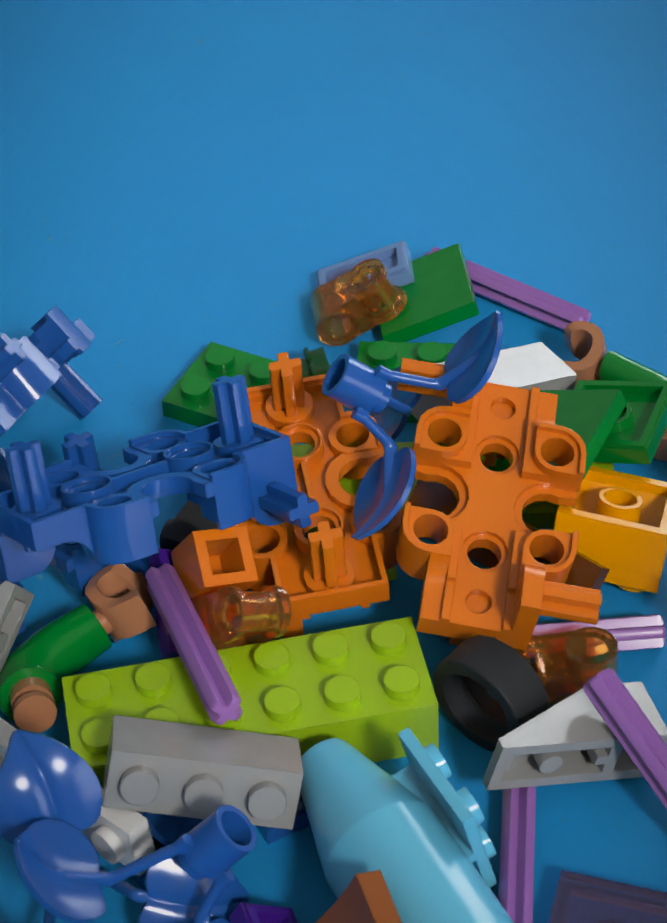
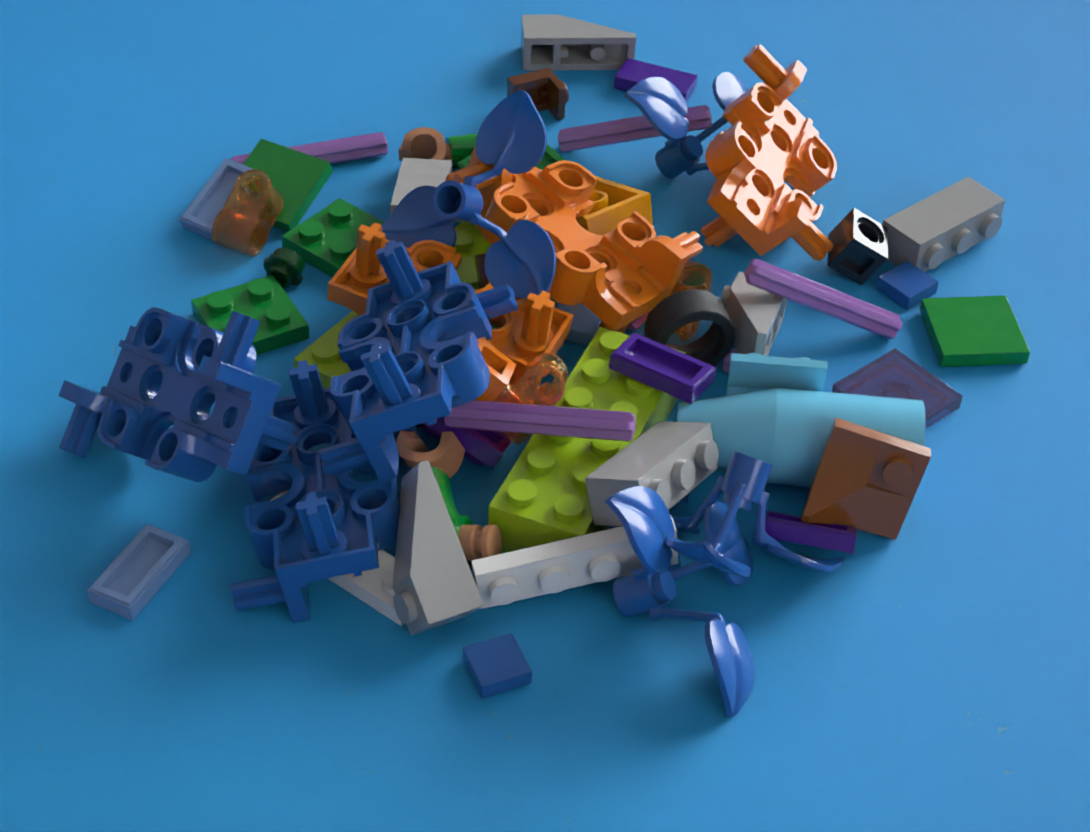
camera: 60 degrees left, 0 degrees up
none -> dark purple tile [609,333,716,404]

